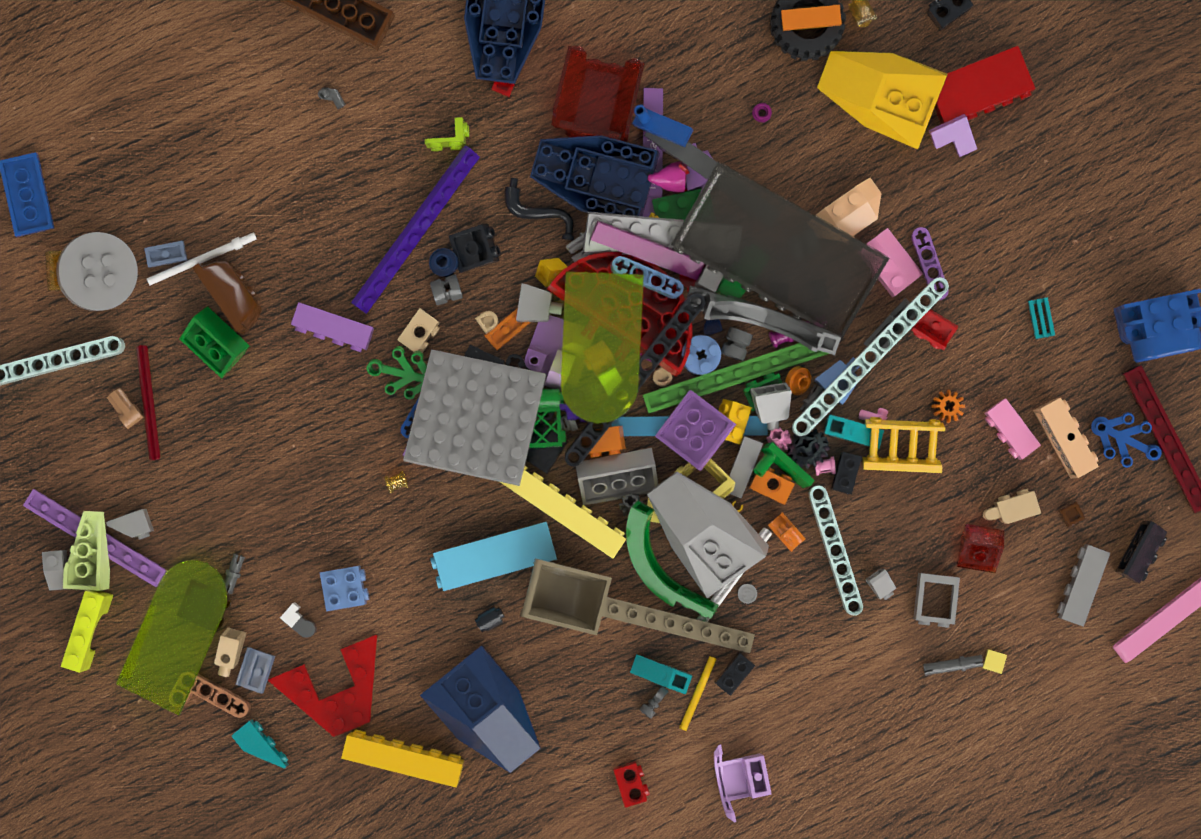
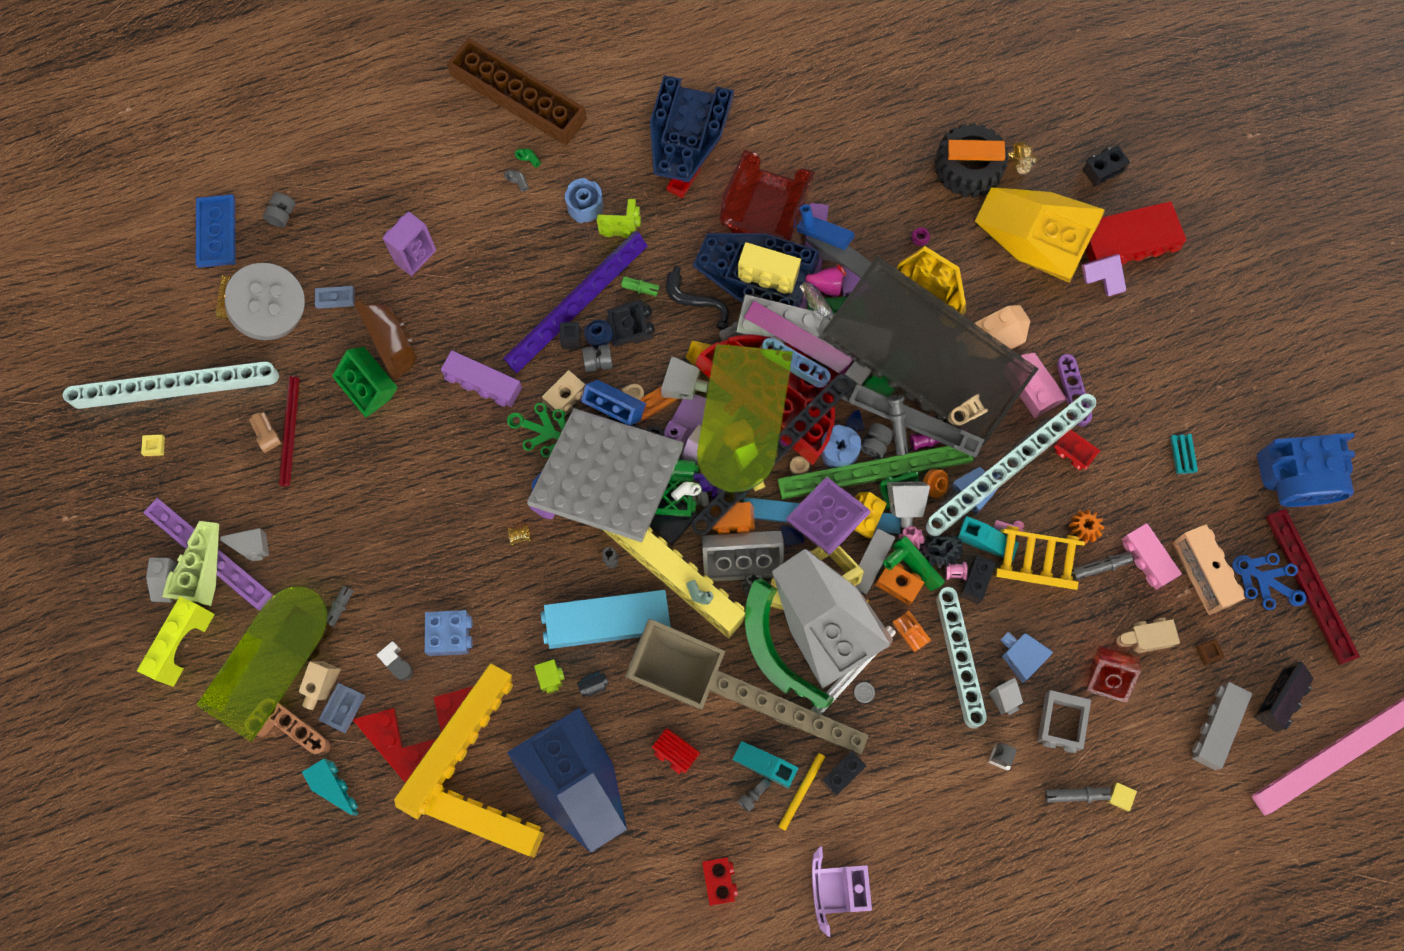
camera: 10 degrees right, 15 degrees down
white bar [147,232,257,285] -> none
none -> light yellow tile [141,435,165,456]
none -> dark grey wheel [263,192,296,228]
none -> medium lavender brick [382,211,436,276]
none -> yellow brick [394,663,513,820]
none -> green arm [515,148,542,168]
none -> lime brick [534,660,565,693]
none -> black panel [560,322,581,349]
none -> medium blue brick [565,178,603,223]
none -> blue brick [581,380,646,426]
none -> dark grey pin [603,547,619,569]
none -> bright green axle [621,277,659,297]
none -> red brick [652,728,700,774]
none -> white arm [671,482,702,501]
none -> sand green arm [686,580,714,605]
none -> light yellow brick [738,242,801,294]
none -> clear blue tile [781,526,804,547]
none -> clear plate [800,281,835,321]
none -> dark grey pin [886,395,909,455]
none -> yellow wedge [894,246,966,329]
none -> tan piece [948,394,988,427]
none -> dark grey leg [988,743,1017,771]
none -> medium blue torso [1000,632,1053,683]
none -> dark grey pin [1072,551,1133,581]

